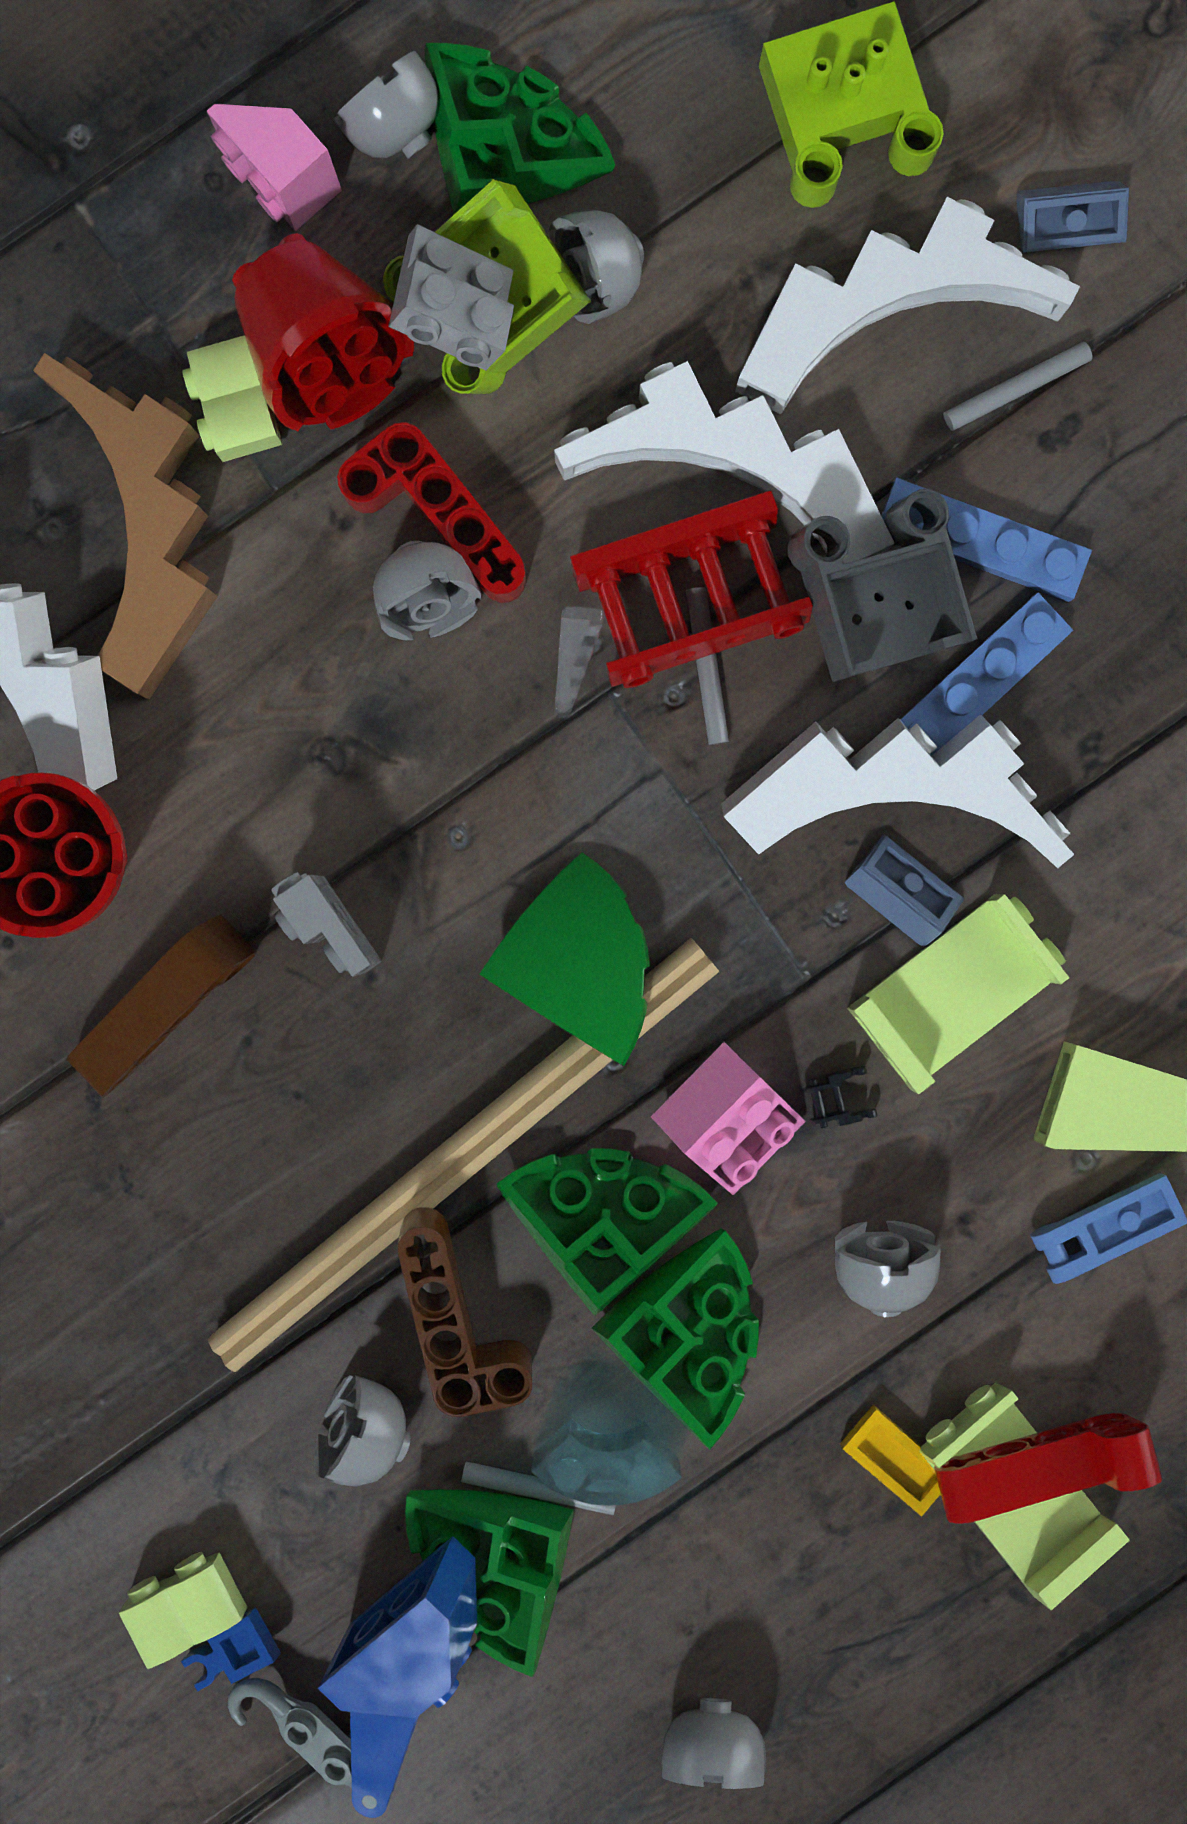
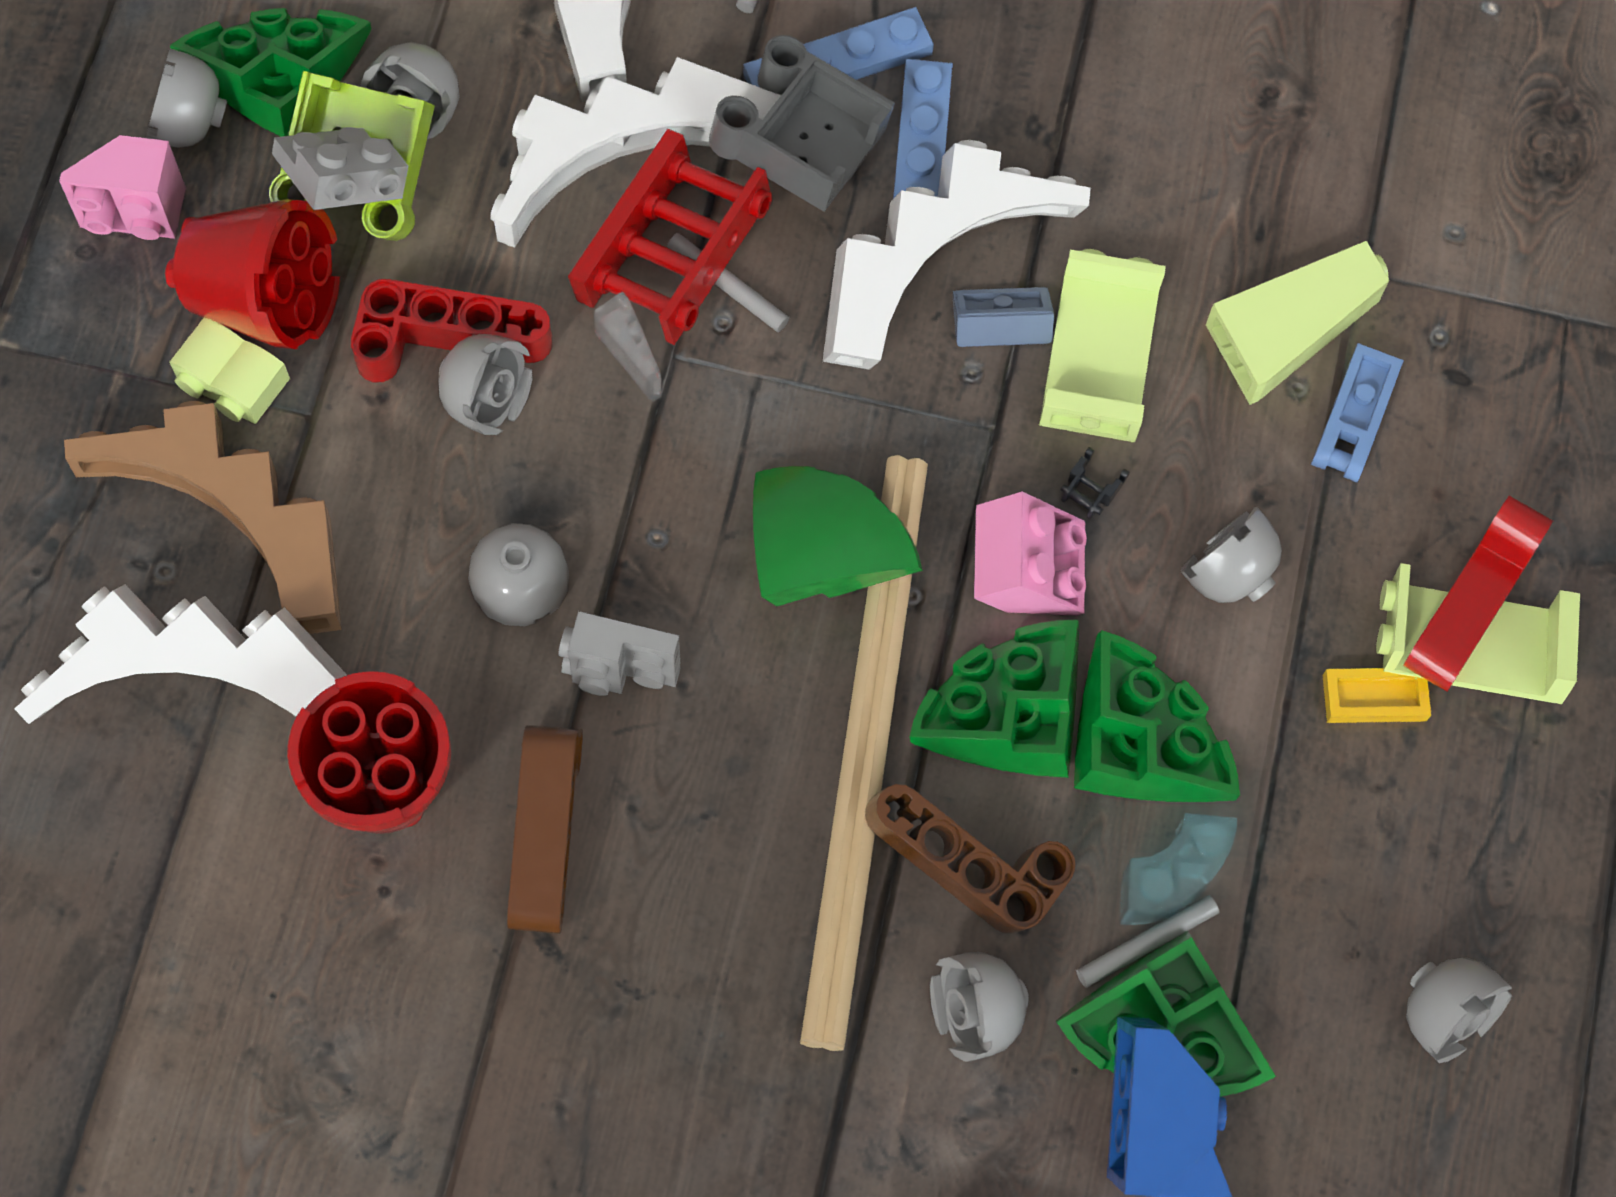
camera: 45 degrees left, 20 degrees down
none -> light grey cylinder [468,523,569,626]

